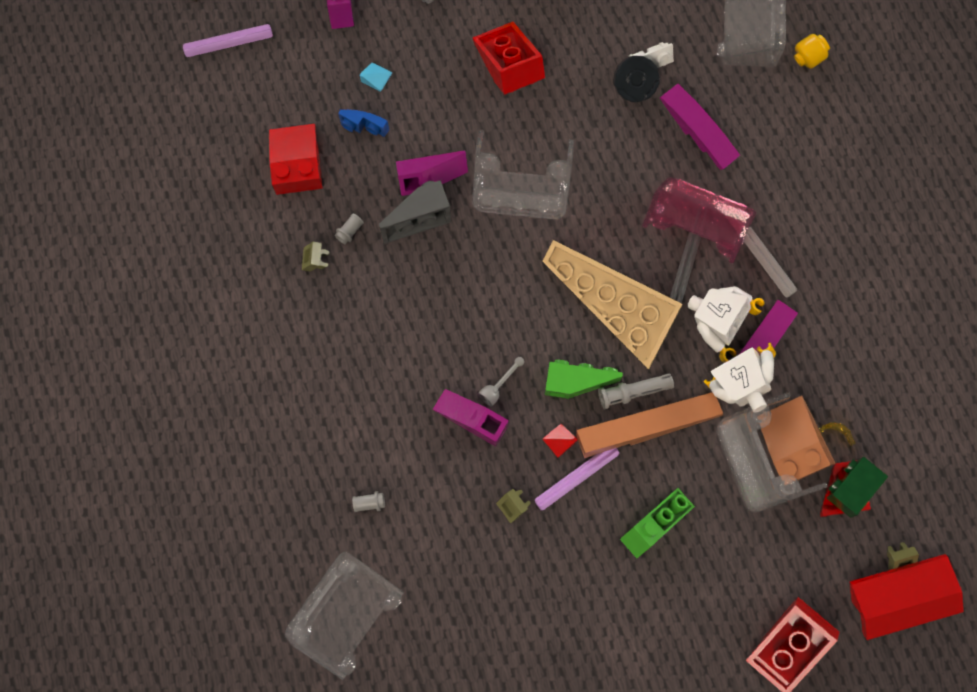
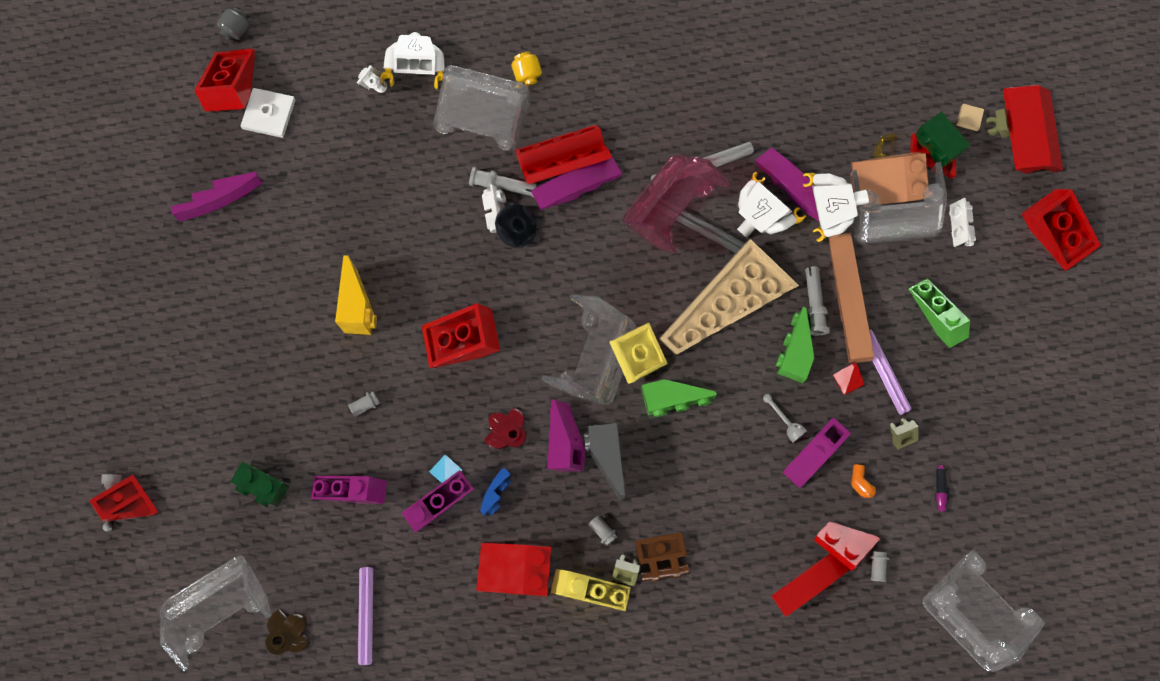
camera: 75 degrees left, 0 degrees up
none -> magenta slope [401,470,474,533]
none -> light grey pin [469,167,537,197]
none -> dark red plate [484,408,526,449]
none -> red slope [515,125,611,184]
none -> light yellow slope [551,569,631,611]
none -> light yellow plate [610,323,668,384]
none -> reddish brown plate [635,532,690,582]
none -> bright green slope [641,379,717,417]
none -> red slope [771,553,850,617]
none -> wing [814,521,880,571]
none -> orange arm [851,464,876,498]
none -> piece [936,465,950,512]
none -> white hinge [949,198,976,247]
none -> tan tile [956,104,984,131]

